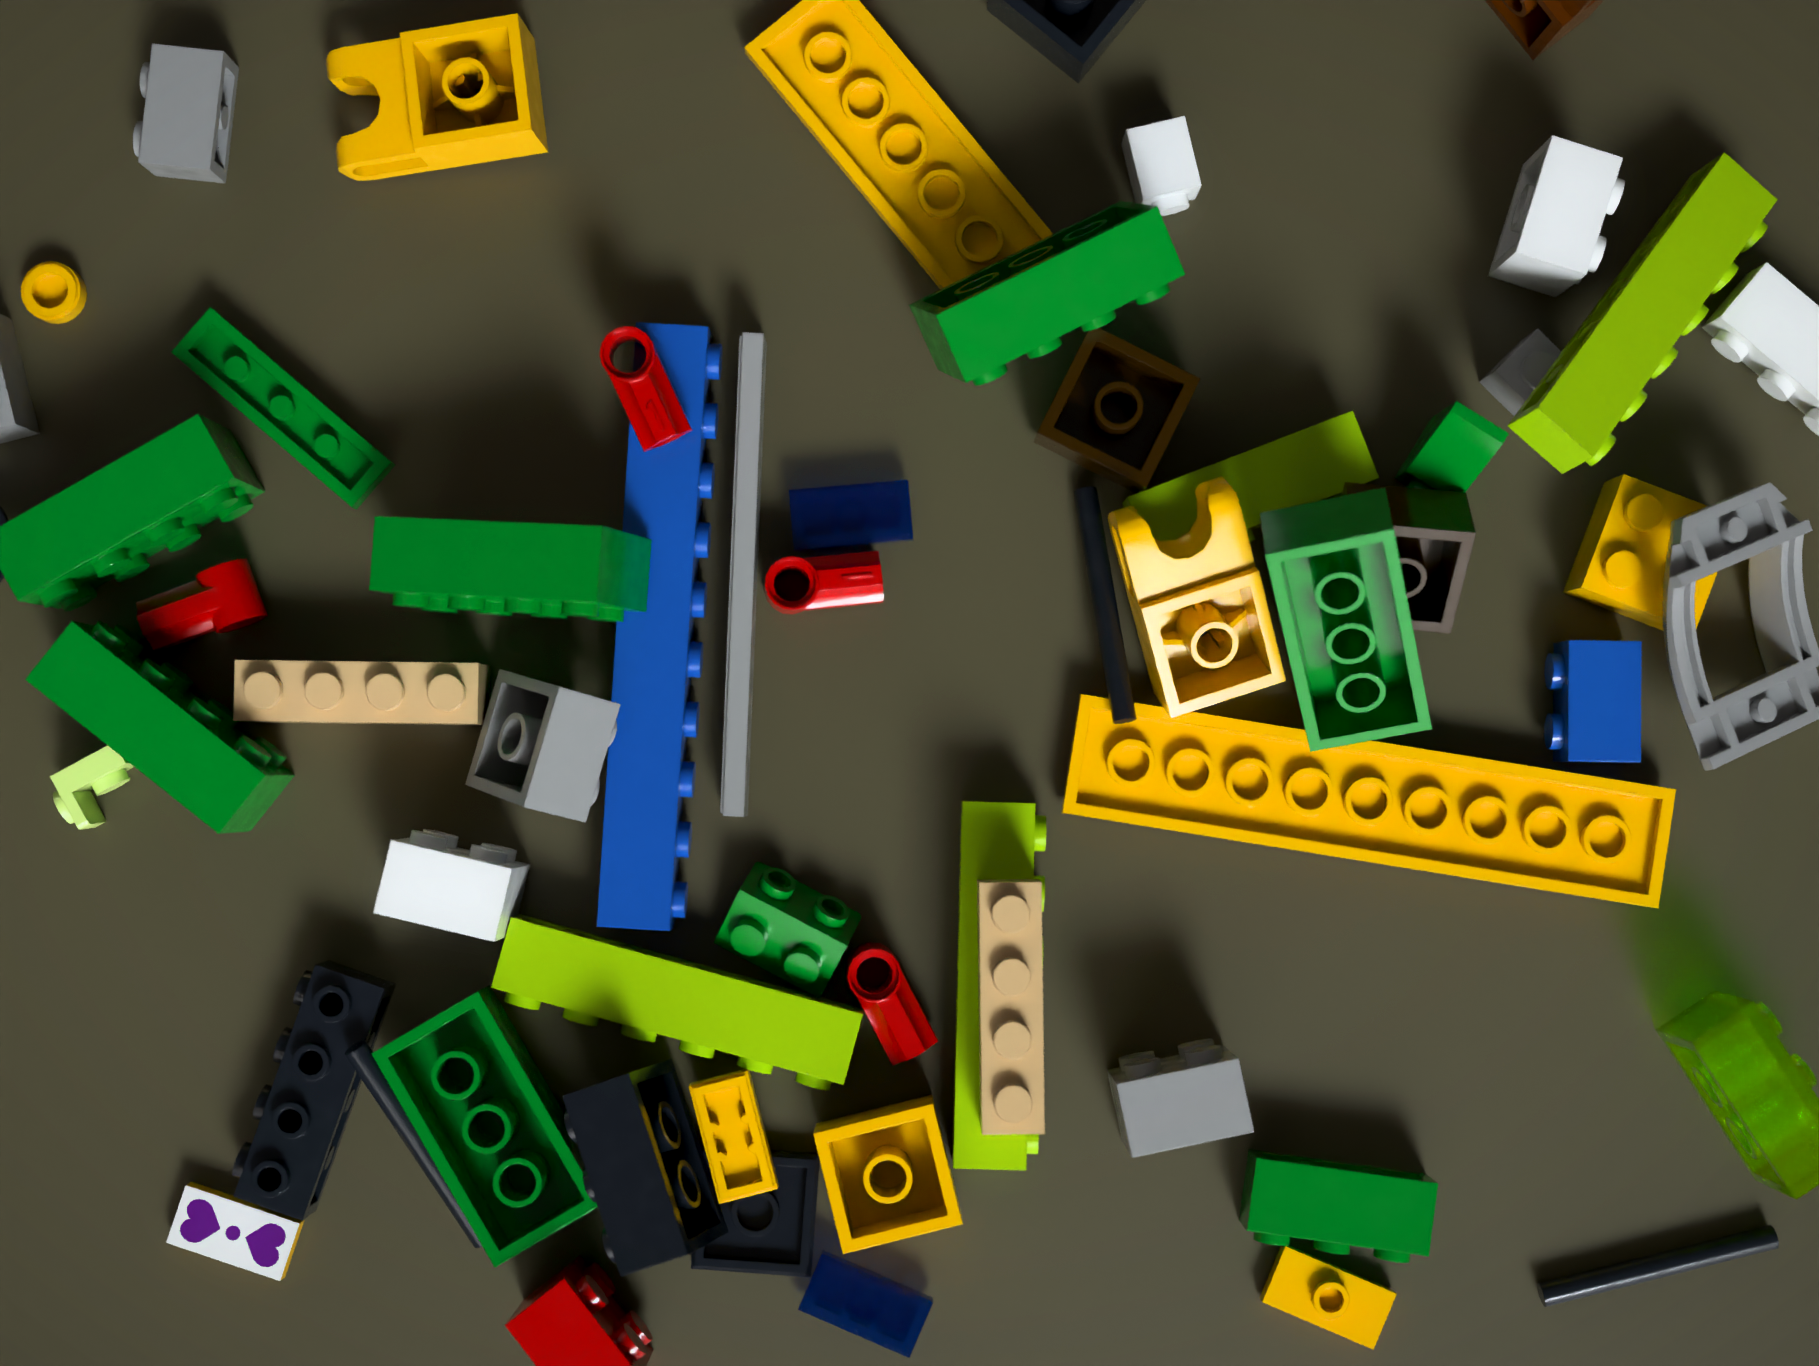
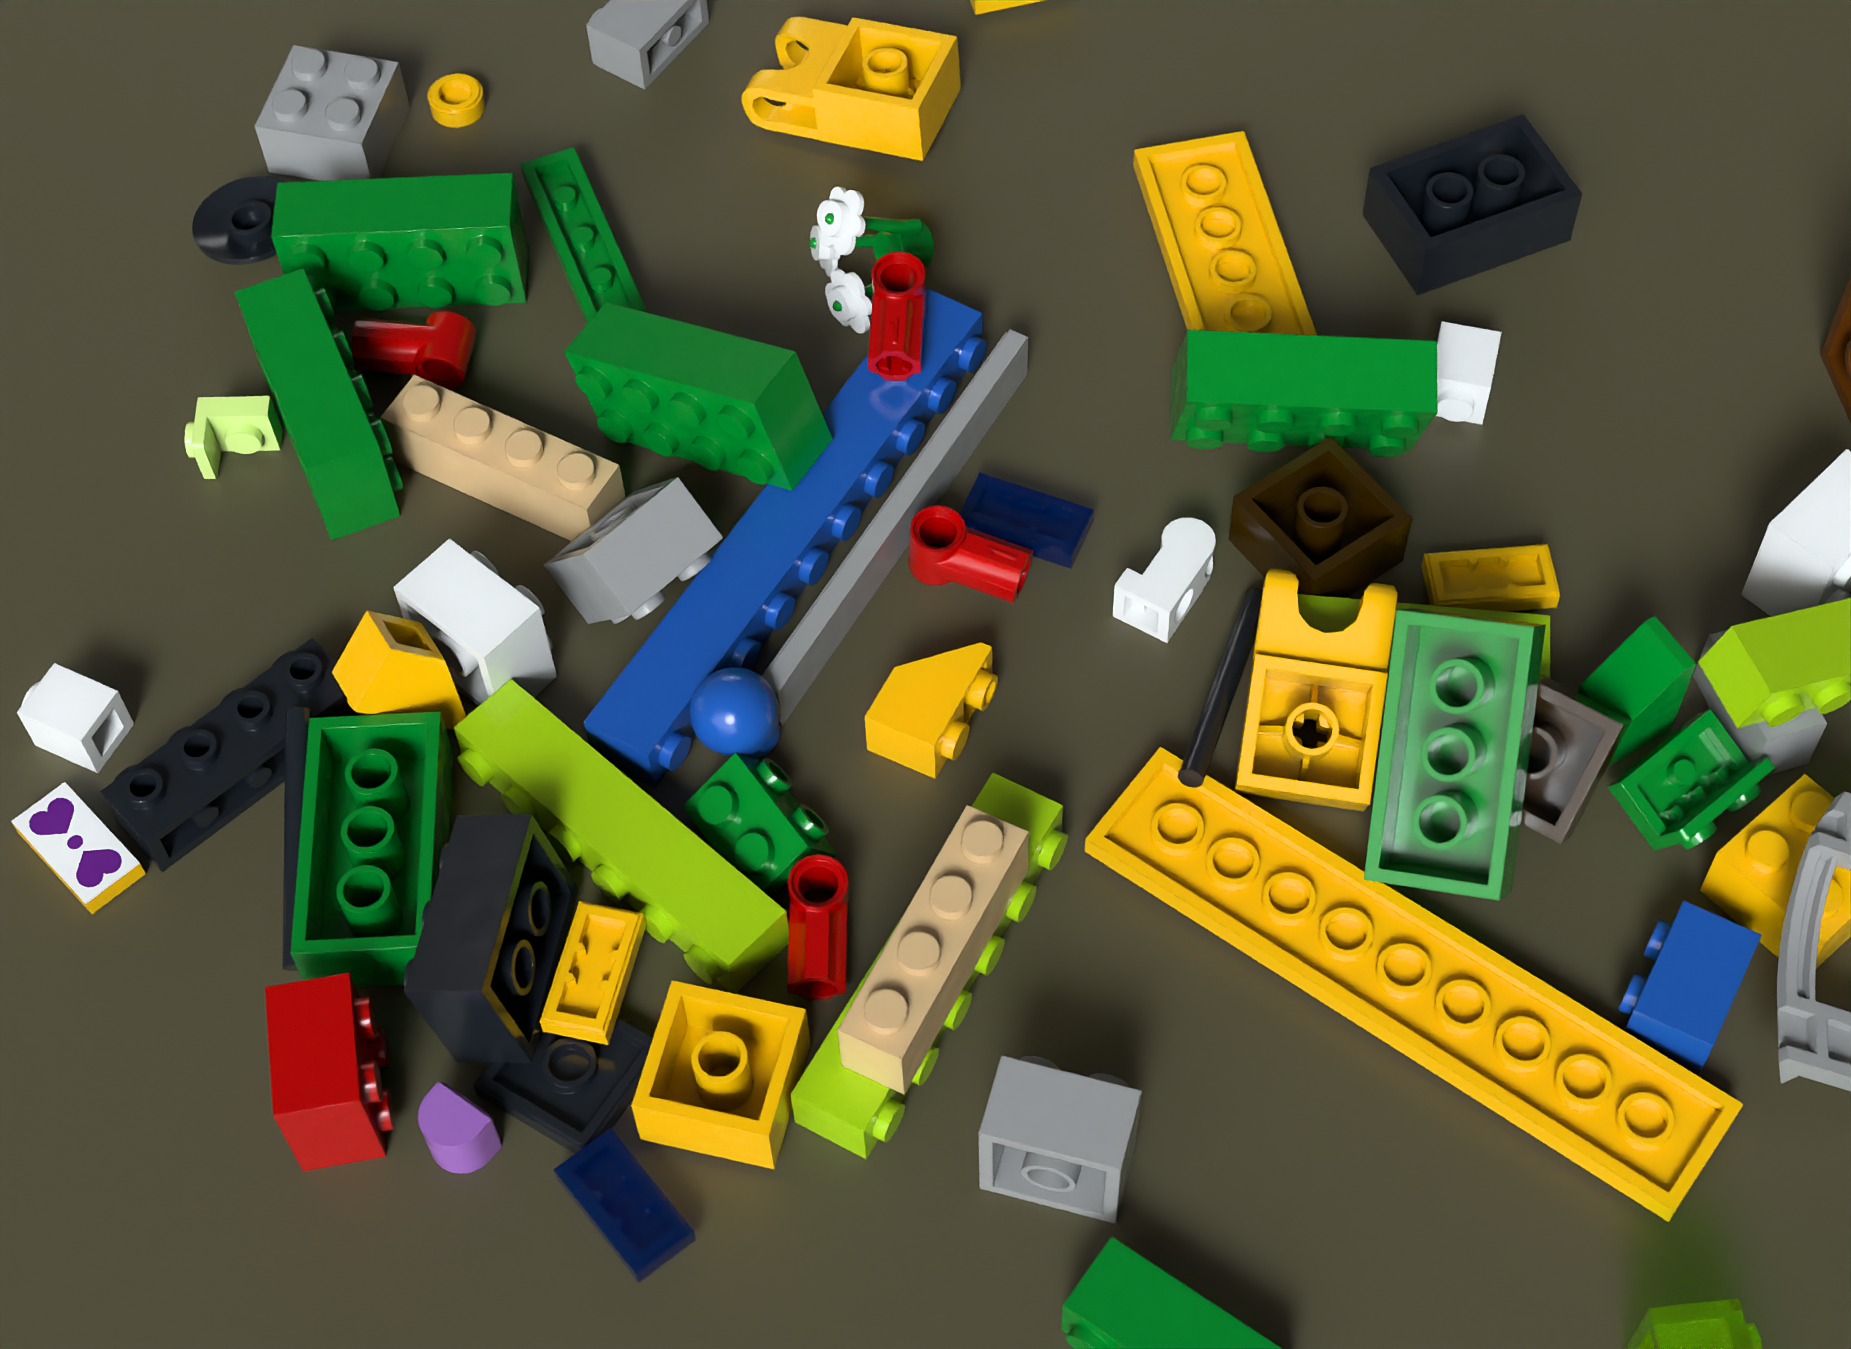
camera: 30 degrees right, 30 degrees down
none -> white brick [17,663,134,773]
none -> yellow slope [332,610,467,730]
none -> medium lavender brick [418,1081,502,1174]
none -> blue piece [690,667,780,759]
none -> white plant [809,187,934,334]
none -> yellow slope [865,642,998,779]
none -> white leg [1113,518,1216,643]
none -> yellow plate [1421,544,1560,612]
none -> green bracket [1608,709,1775,851]

